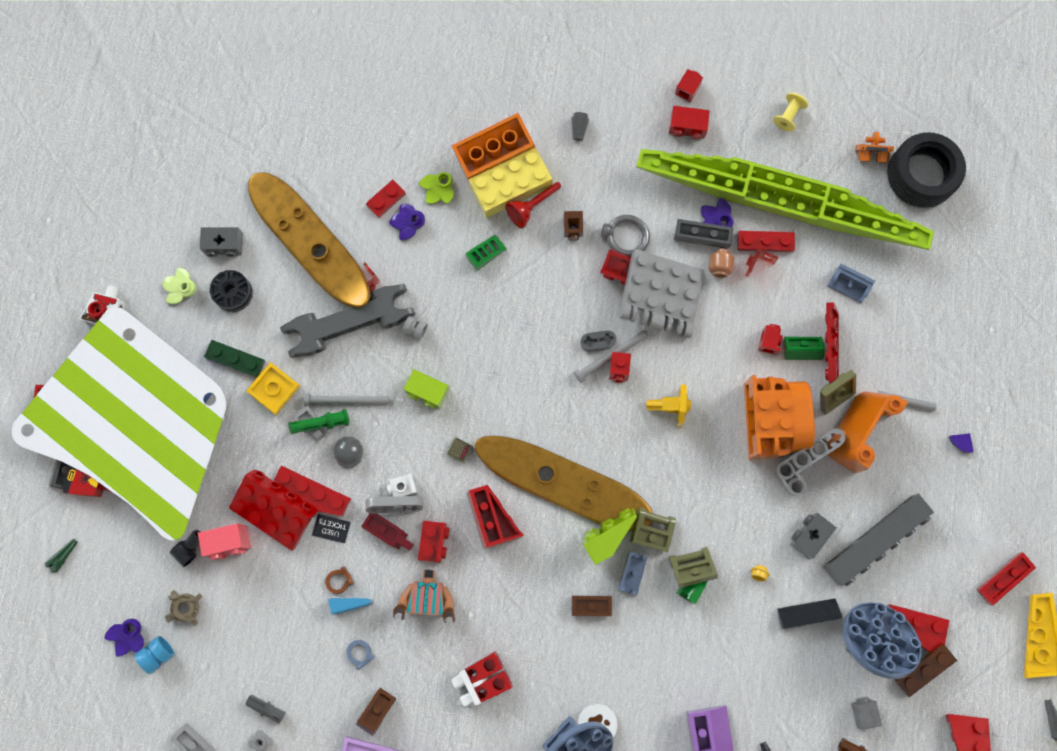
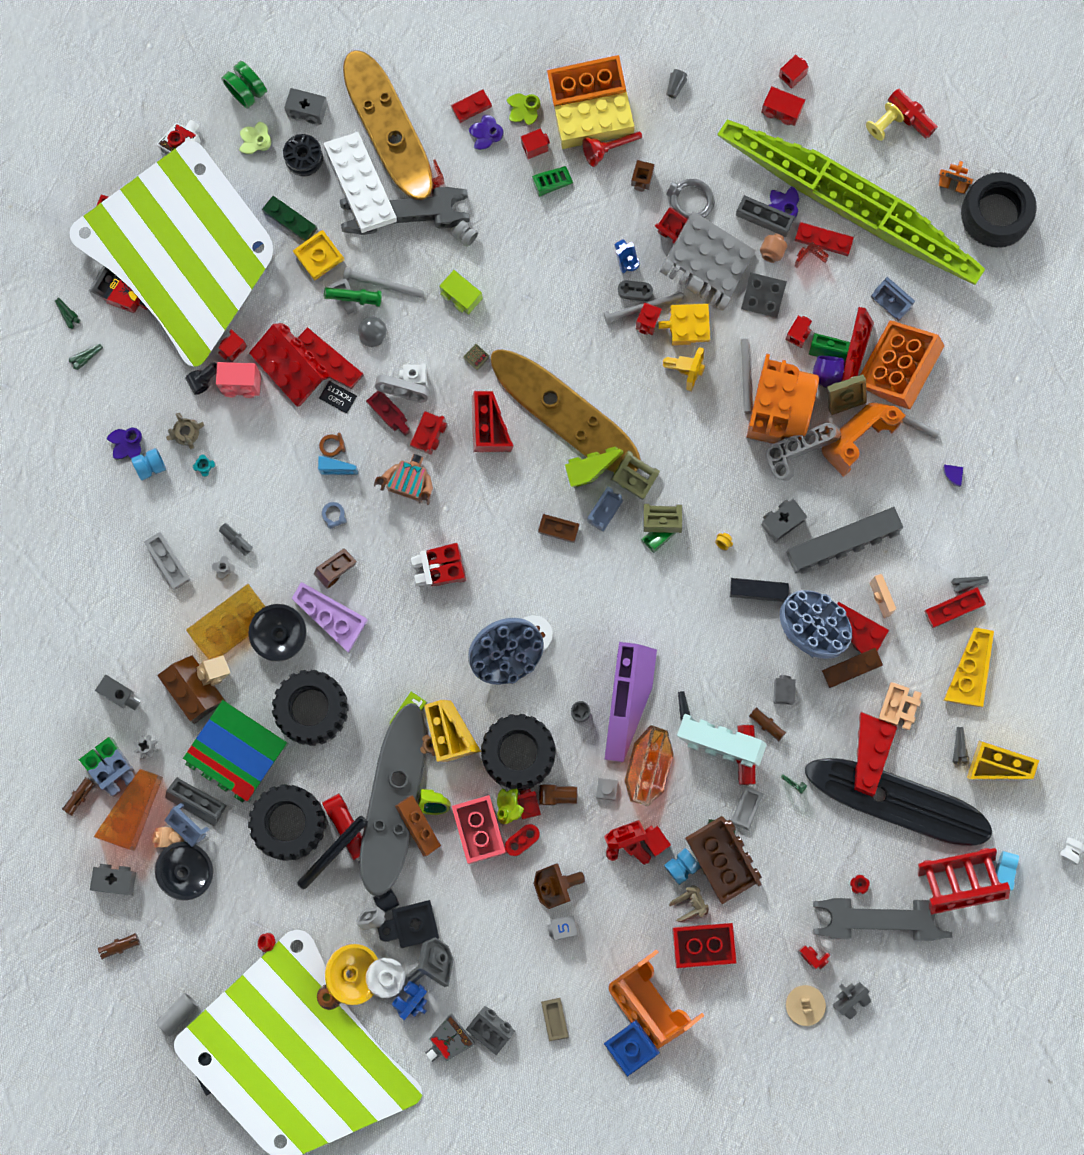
camera: 20 degrees right, 0 degrees up
none -> dark green piece [55,297,81,329]
none -> teal plate [193,455,215,477]
none -> red brick [217,329,248,362]
none -> green wheel [221,60,267,109]
none -> white plate [324,132,397,233]
none -> red brick [520,128,550,159]
none -> blue hips [614,239,640,274]
none -> yellow plate [658,304,710,346]
none -> dark grey hinge [741,272,787,318]
none -> light grey bar [741,339,752,413]
none -> dark purple helmet [813,356,845,388]
none -> orange slope [860,320,945,409]
none -> light nougat plate [870,574,896,618]
none -> light nougat plate [878,682,922,730]
none -> red piece [887,88,938,139]
none -> dark grey piece [951,576,989,593]

